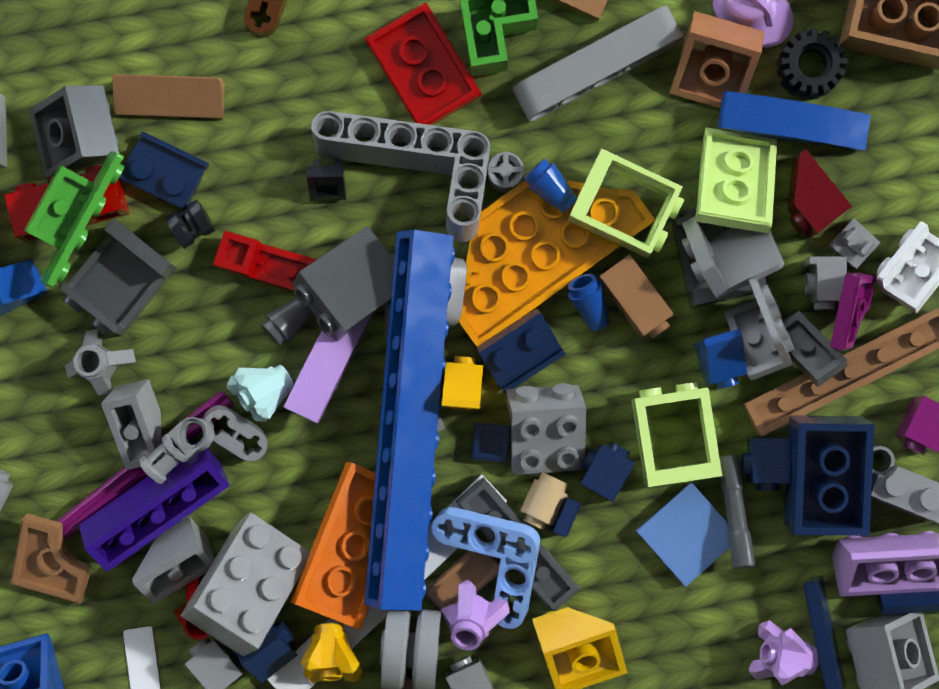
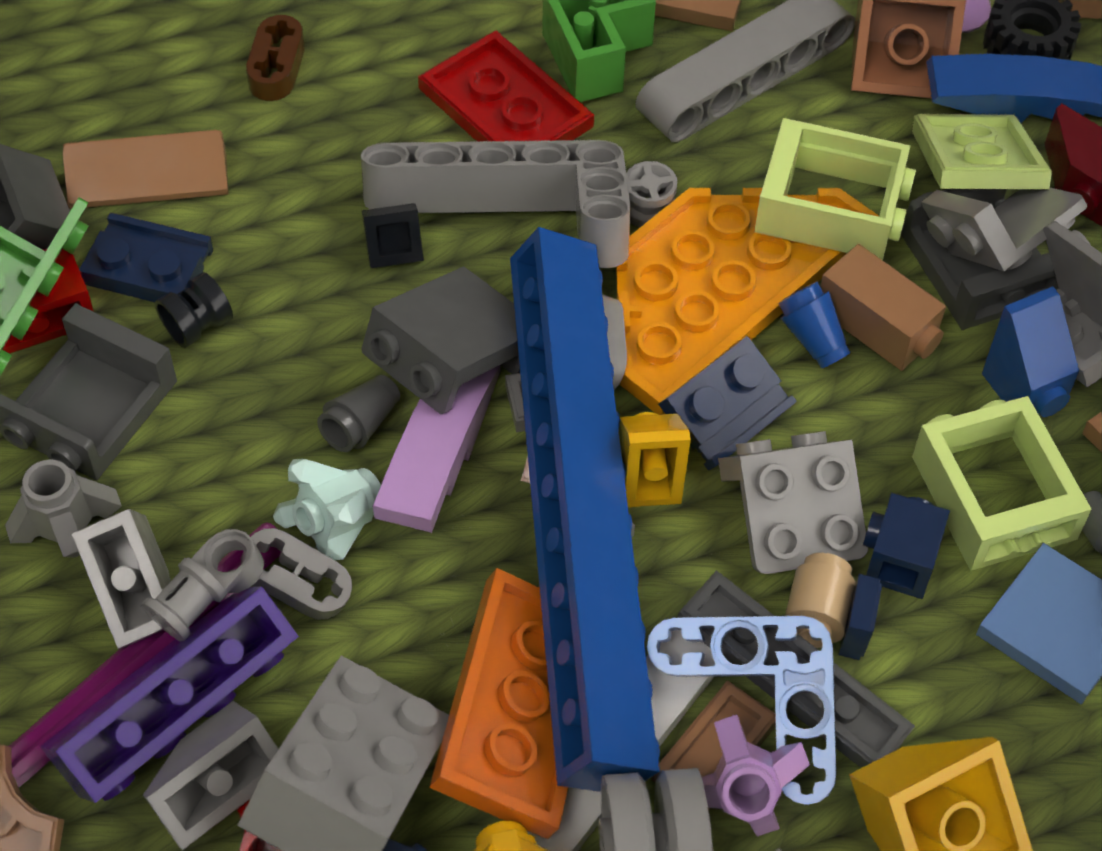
camera: 15 degrees left, 30 degrees down
red slope [213,230,317,292] -> none
dark blue tile [471,422,511,463] -> none
blue cone [524,158,578,213] -> none

